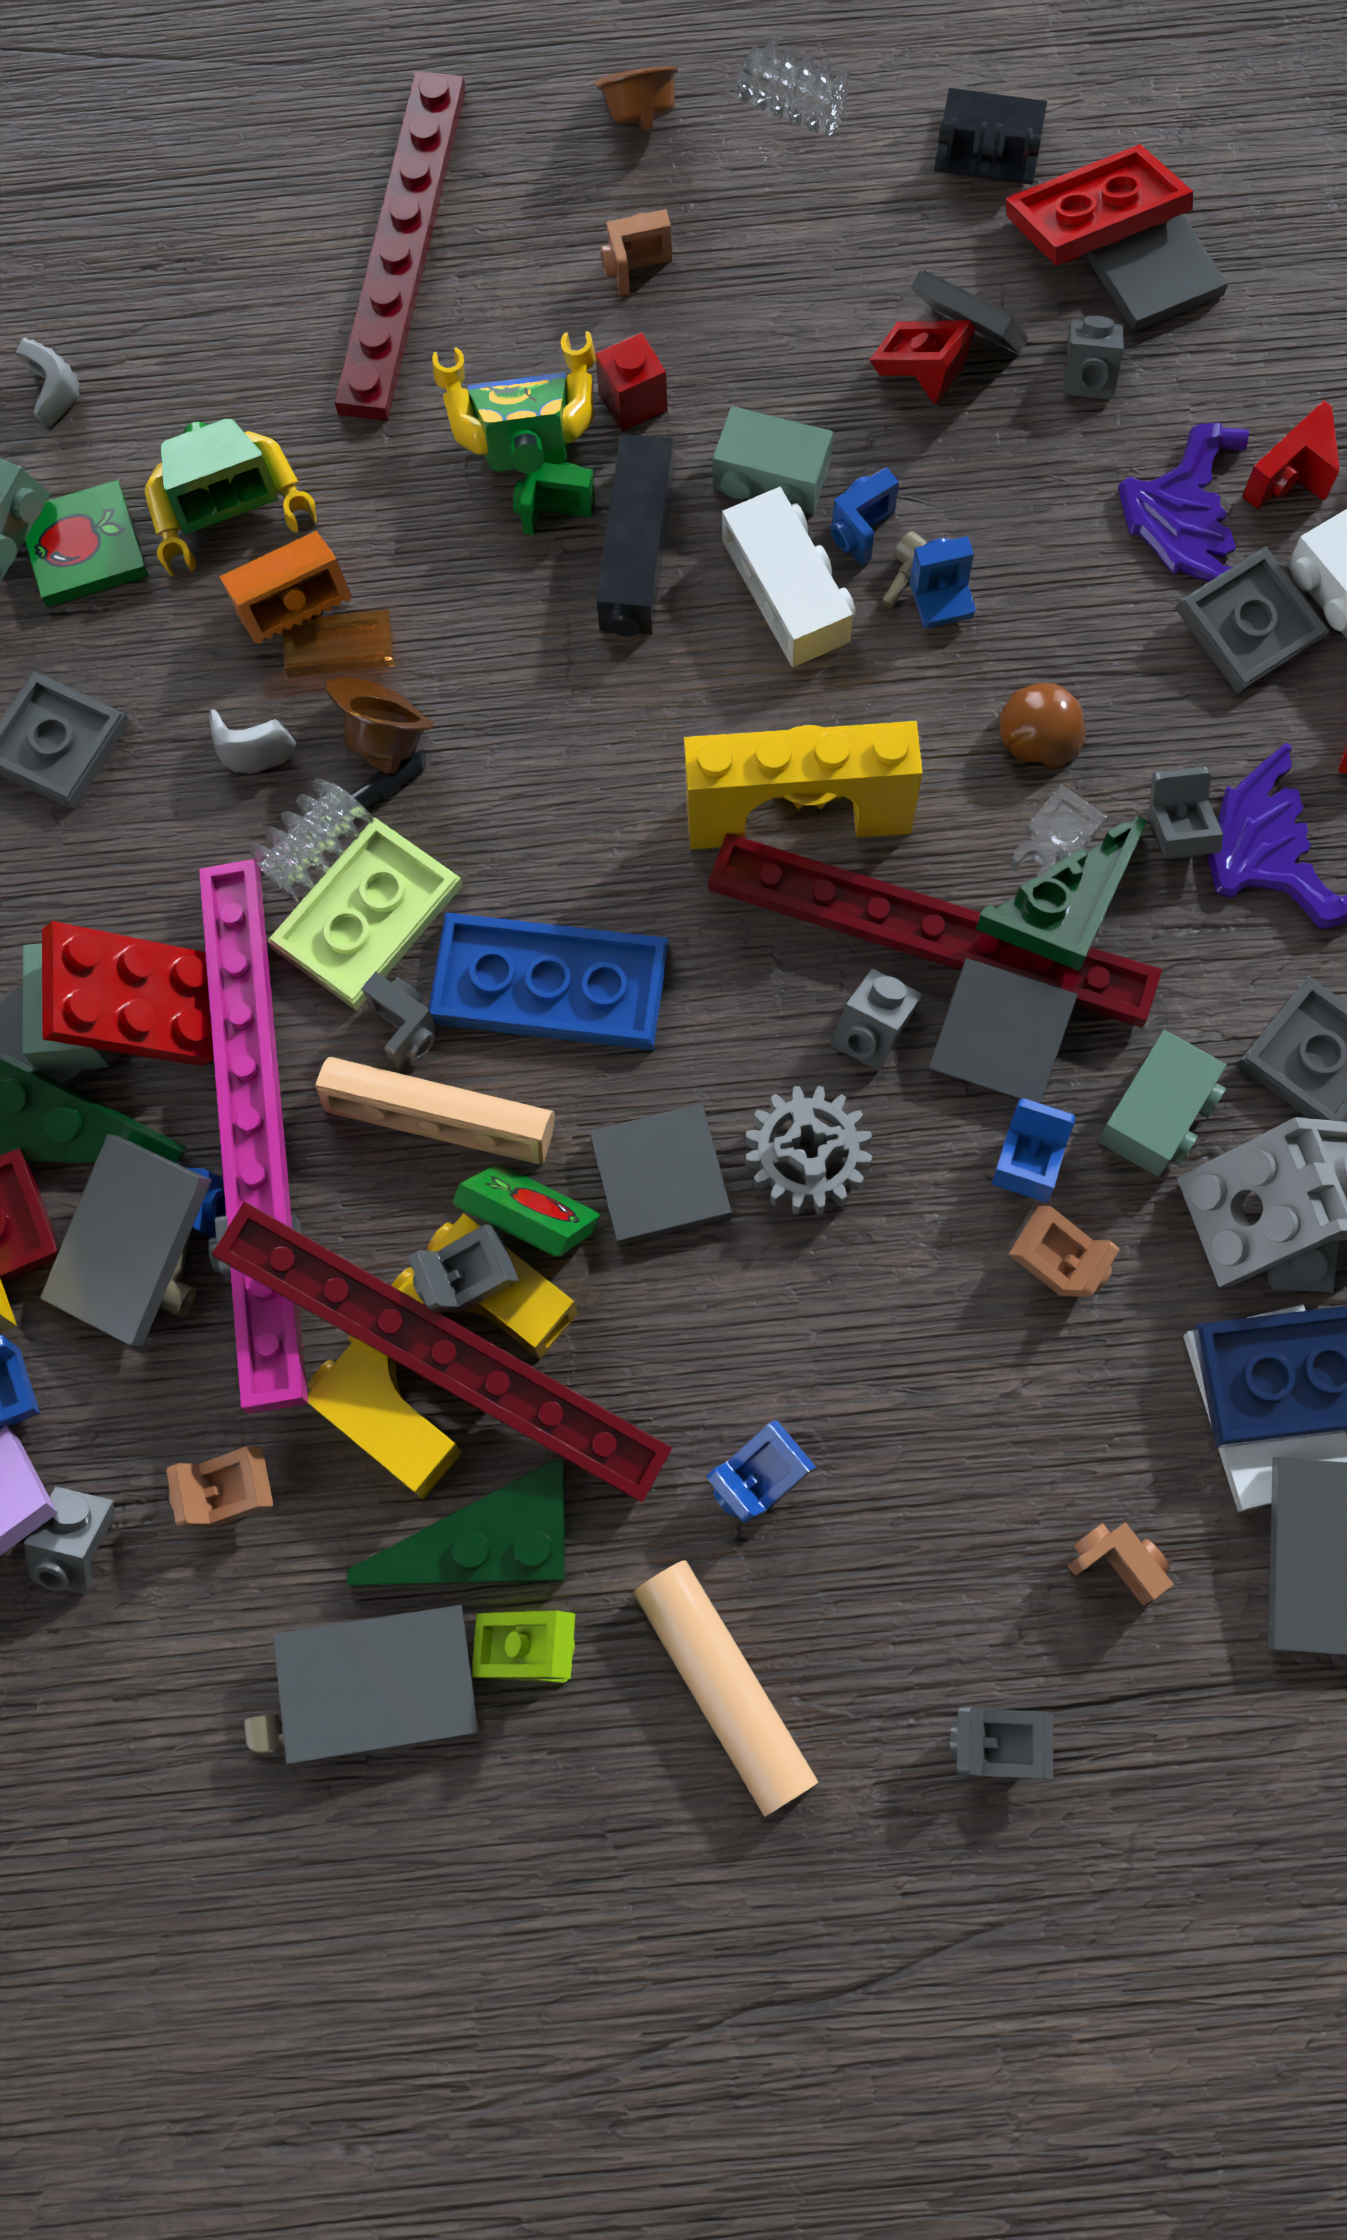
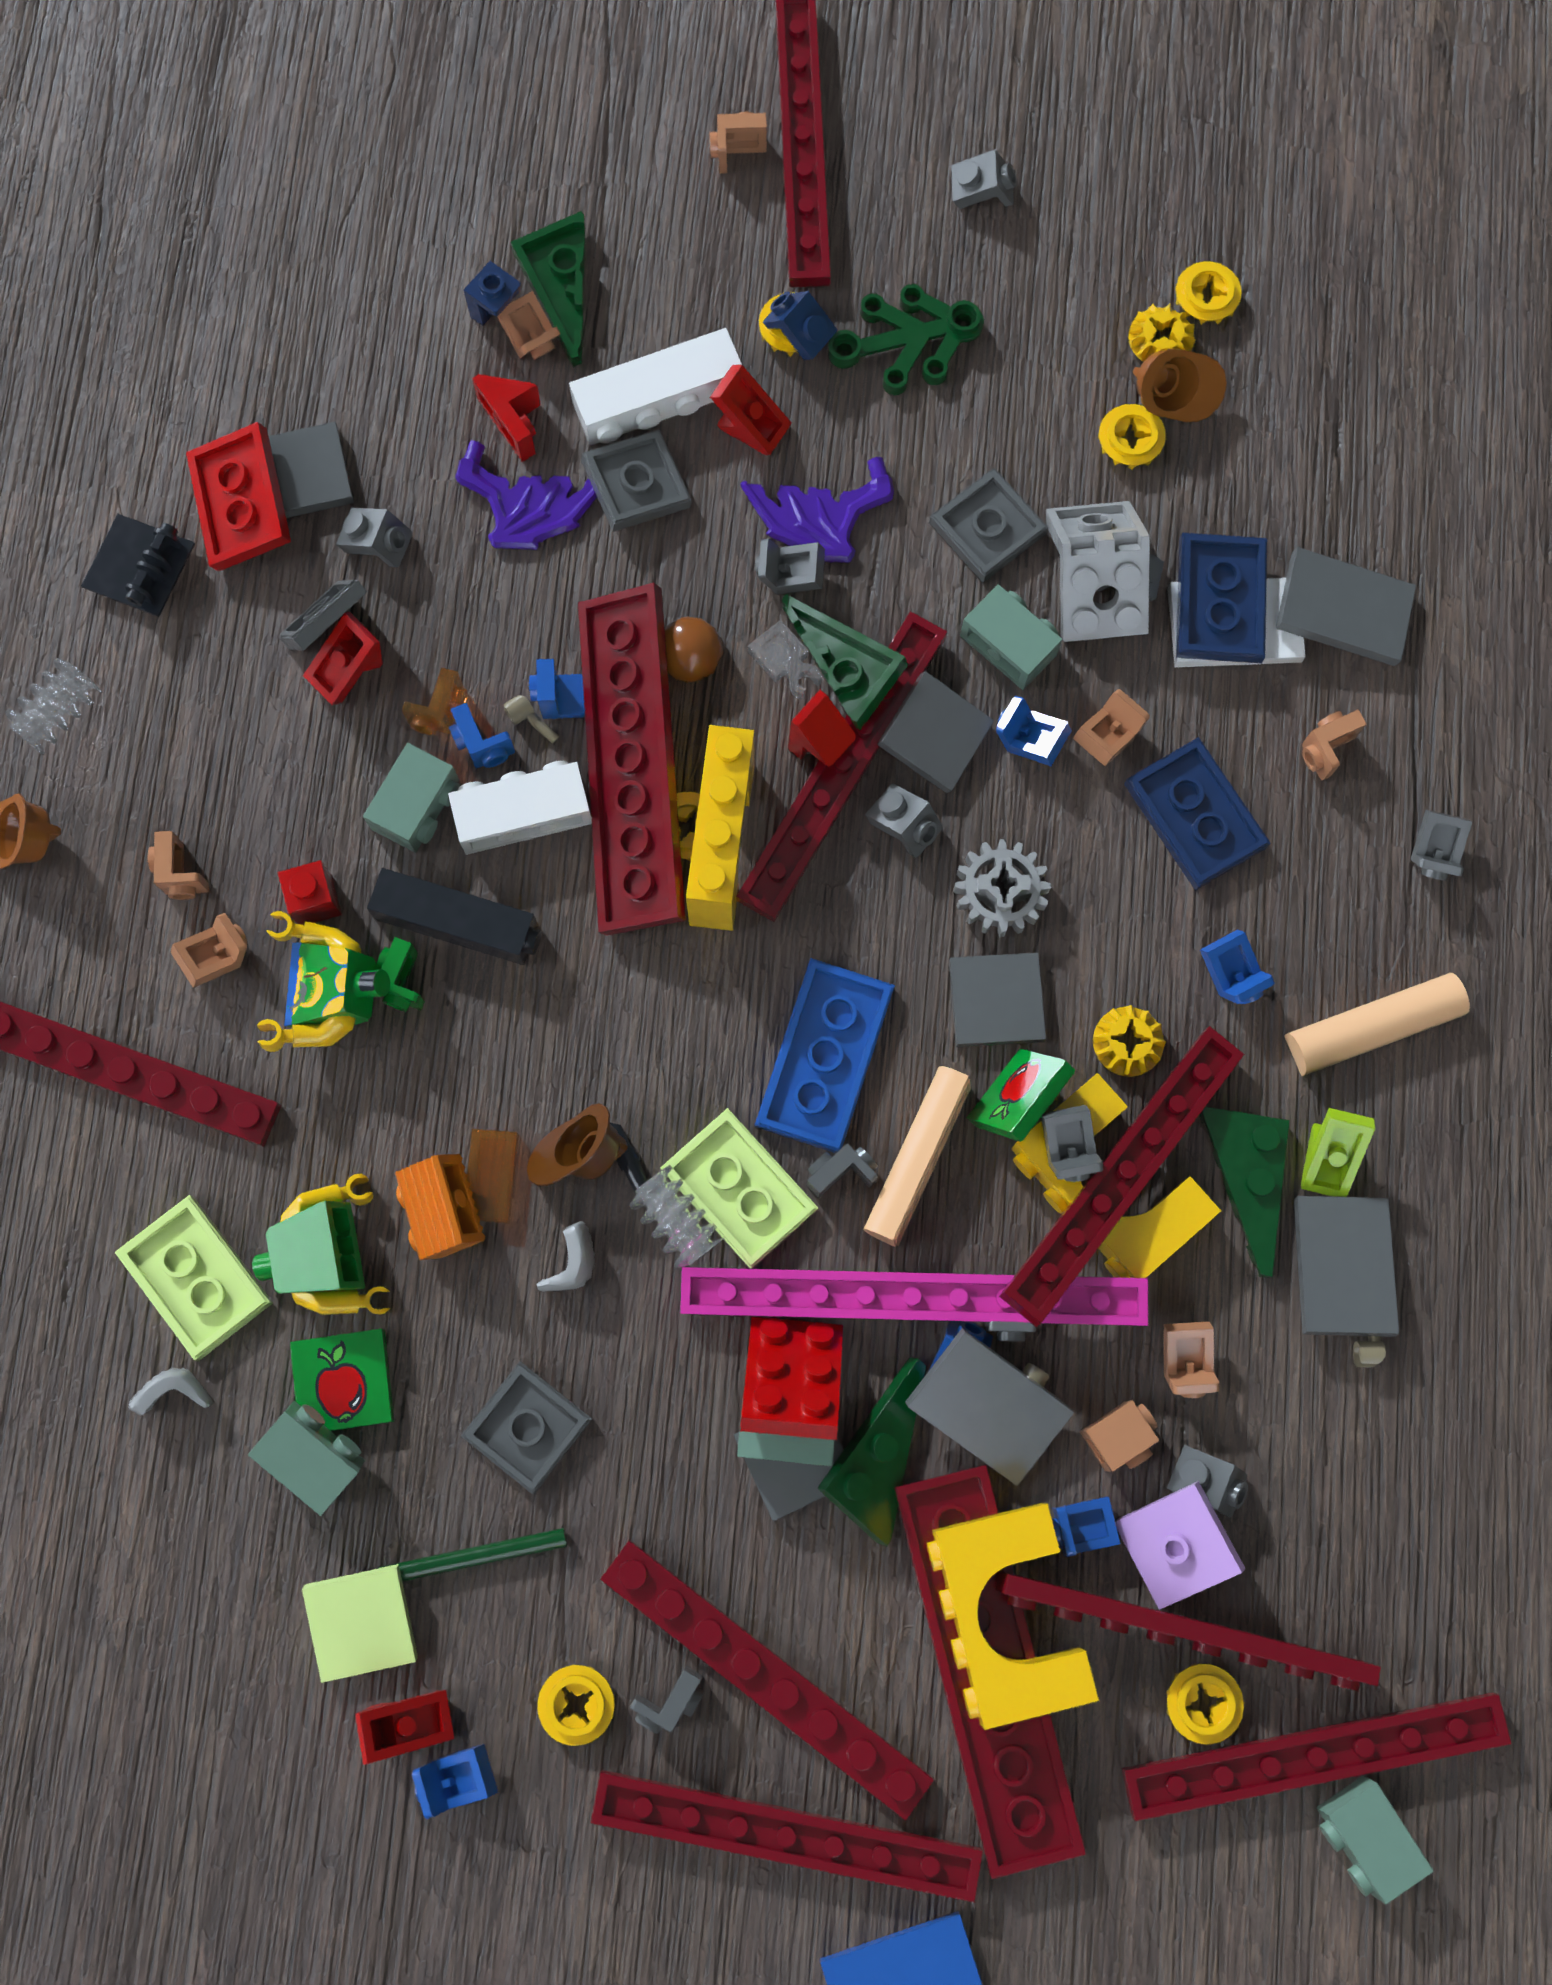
camera: 85 degrees left, 5 degrees up
none -> yellowish green tile [115,1195,273,1361]
none -> nougat bracket [170,913,247,988]
none -> clear orange bracket [402,668,467,735]
none -> dark red plate [578,583,686,936]
none -> red slope [788,689,856,767]
none -> nougat brick [1079,1400,1159,1472]
none -> yellow gear [1093,1005,1166,1077]
none -> dark blue tile [1124,737,1271,891]

